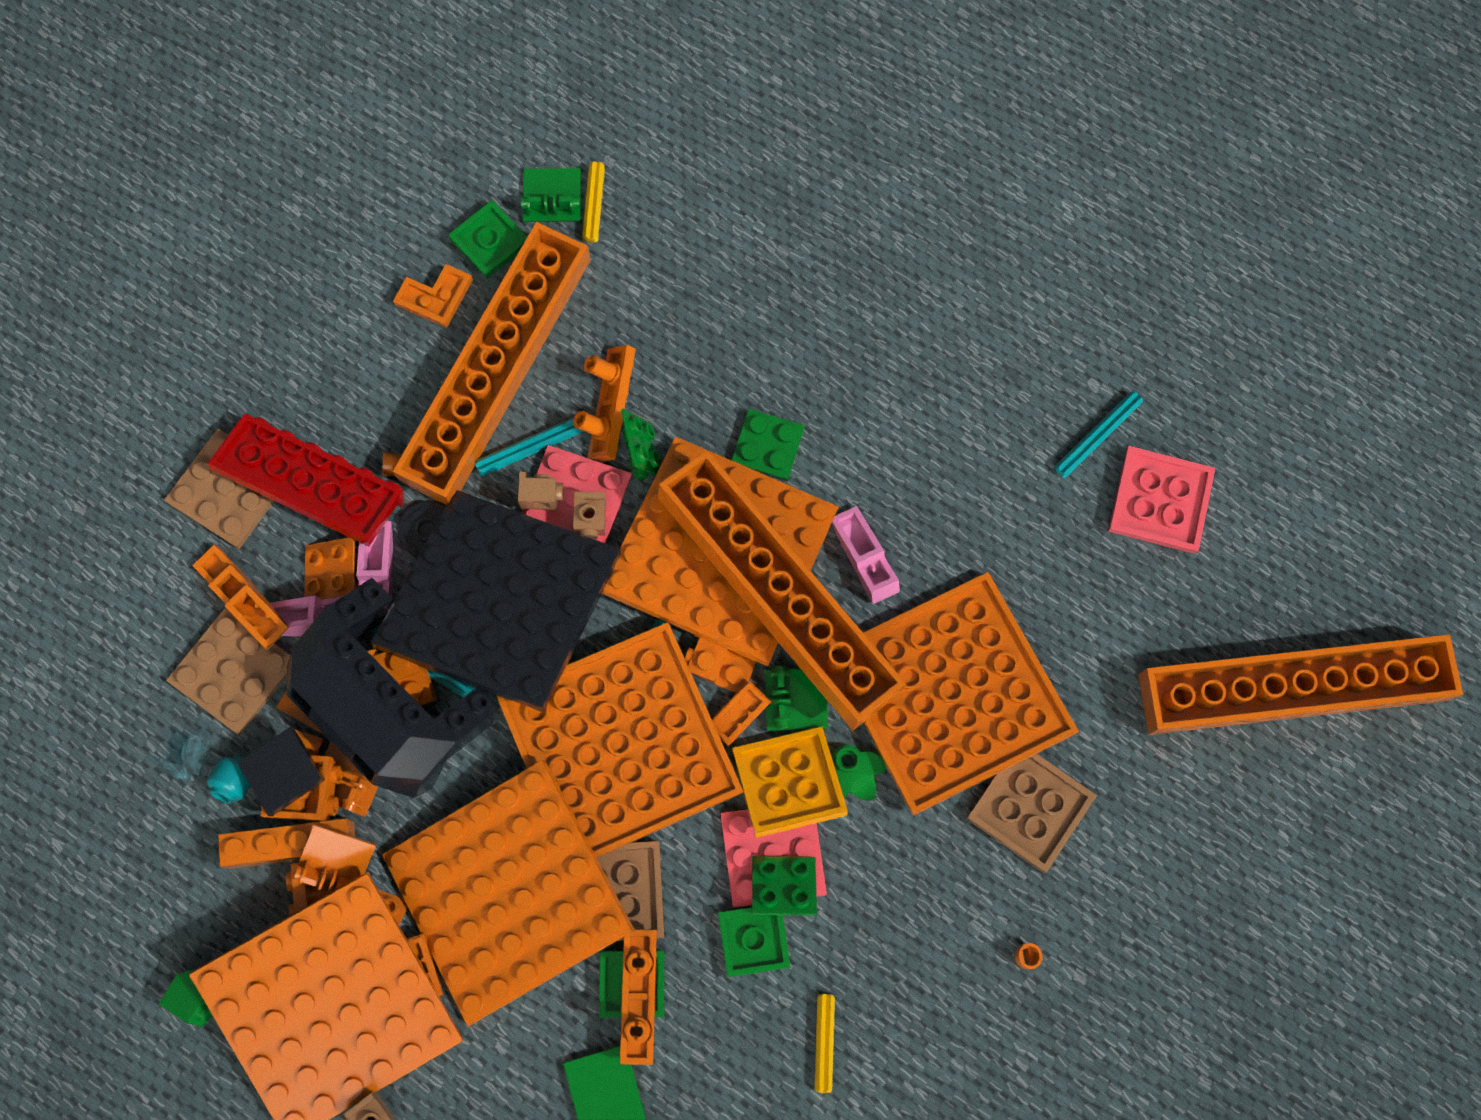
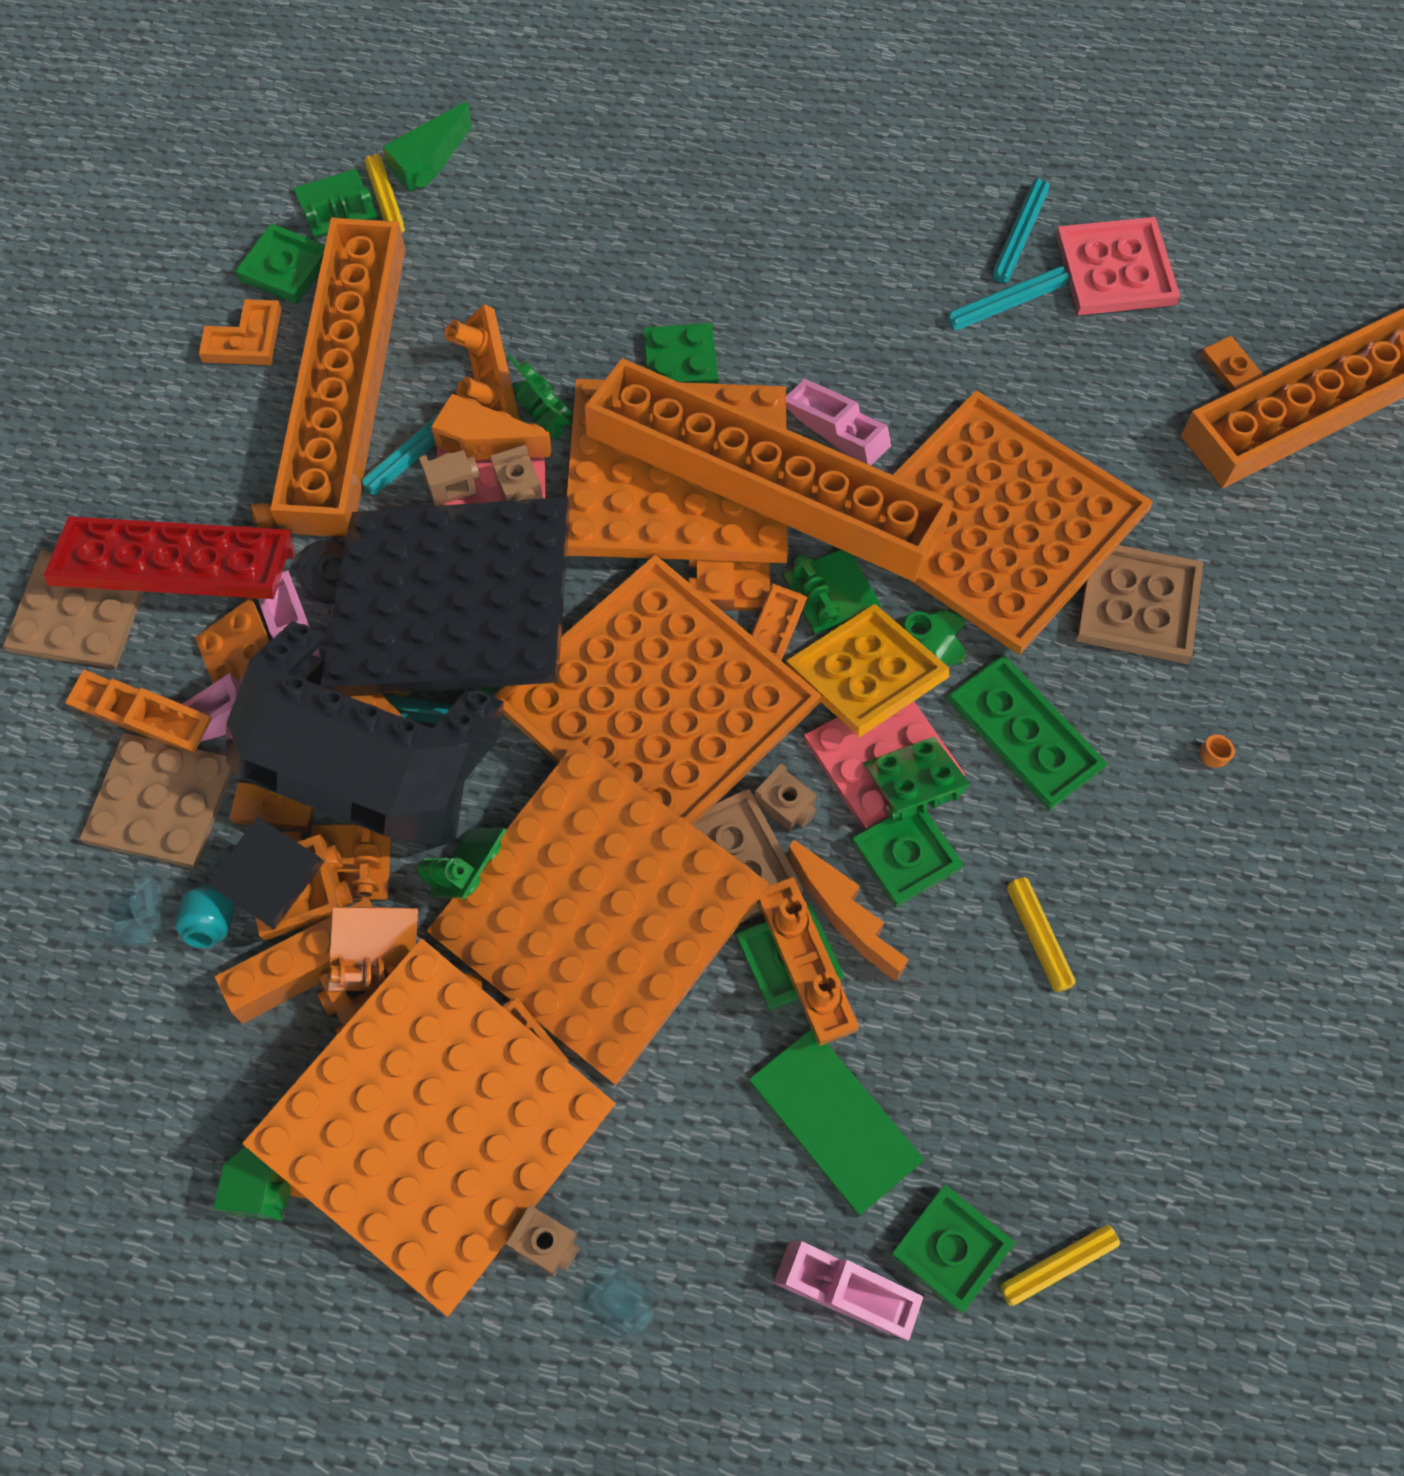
camera: 20 degrees left, 10 degrees down
none -> green slope [383,102,472,192]
none -> green hinge [417,828,507,899]
none -> orange slope [431,394,552,460]
none -> medium nougat brick [755,764,817,832]
none -> orange slope [787,840,909,982]
none -> green tile [946,654,1108,811]
none -> teal axle [947,266,1069,330]
none -> orange plate [1201,336,1264,392]

